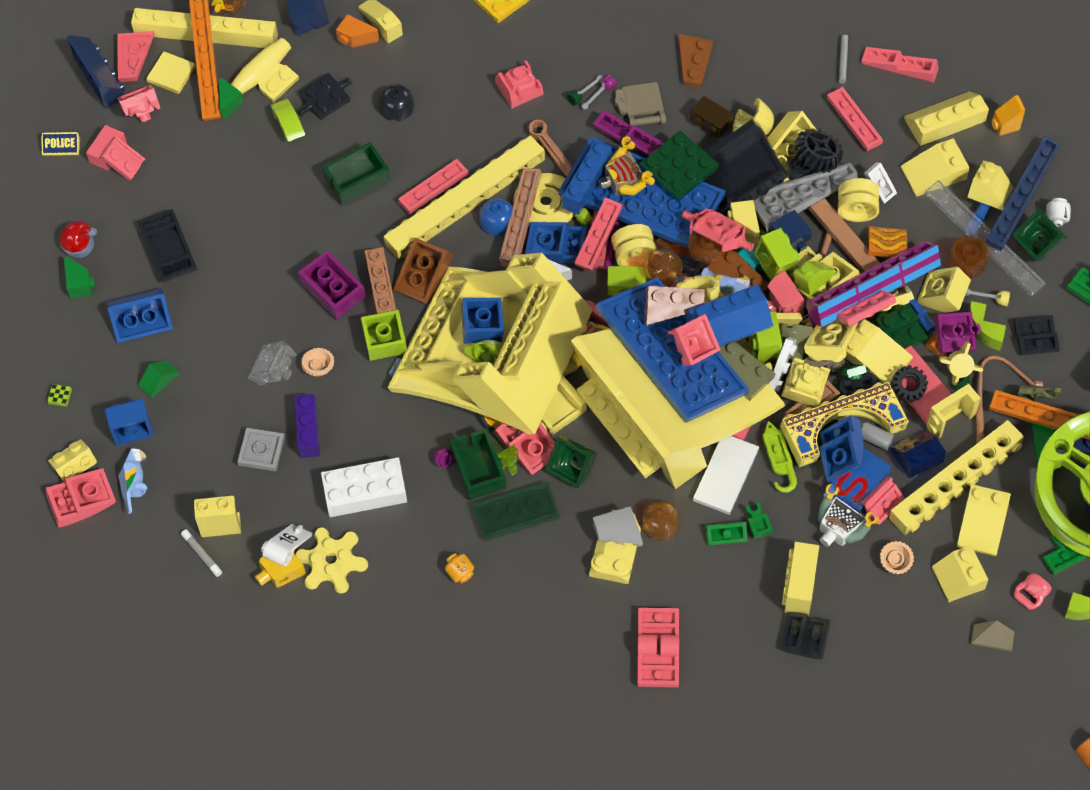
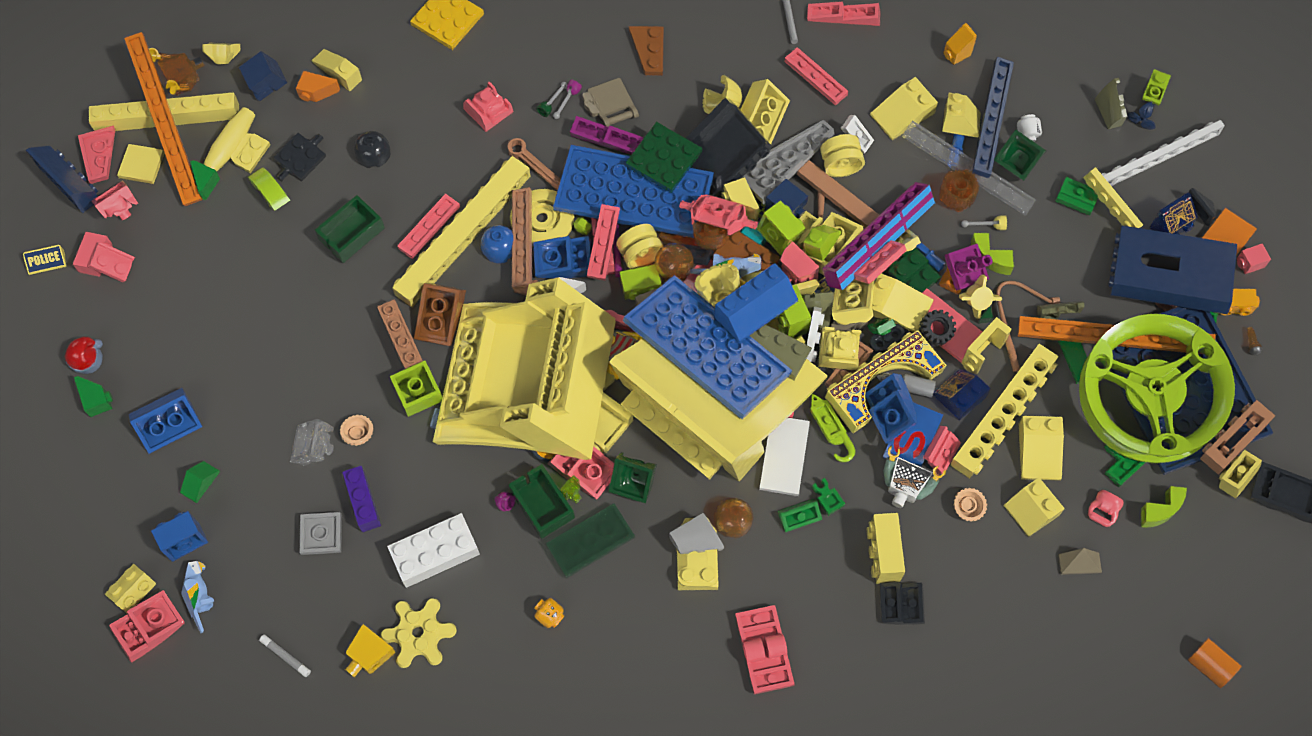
camera: 15 degrees left, 5 degrees up
lime tile [47,384,72,407] -> none
black slope [137,209,198,283] -> none
light yellow panel [194,496,241,537] -> none
white door [261,524,313,567] -> none
magenta brick [298,250,366,320] -> none
blue brick [461,297,504,343] -> none
lime hat [464,339,504,366] -> none
blue brick [562,140,612,215] -> none
torso [598,136,655,196] -> none
wing [645,286,705,325] -> none
coral brick [668,314,721,366] -> none
dark brown piece [690,95,733,138] -> none
black plate [785,158,815,179] -> none
black gear [793,128,843,174] -> none
slope [868,226,907,257] -> none
light yellow slope [904,91,989,146] -> none
light yellow slope [917,266,971,313] -> none
black slope [1014,315,1060,356] -> none

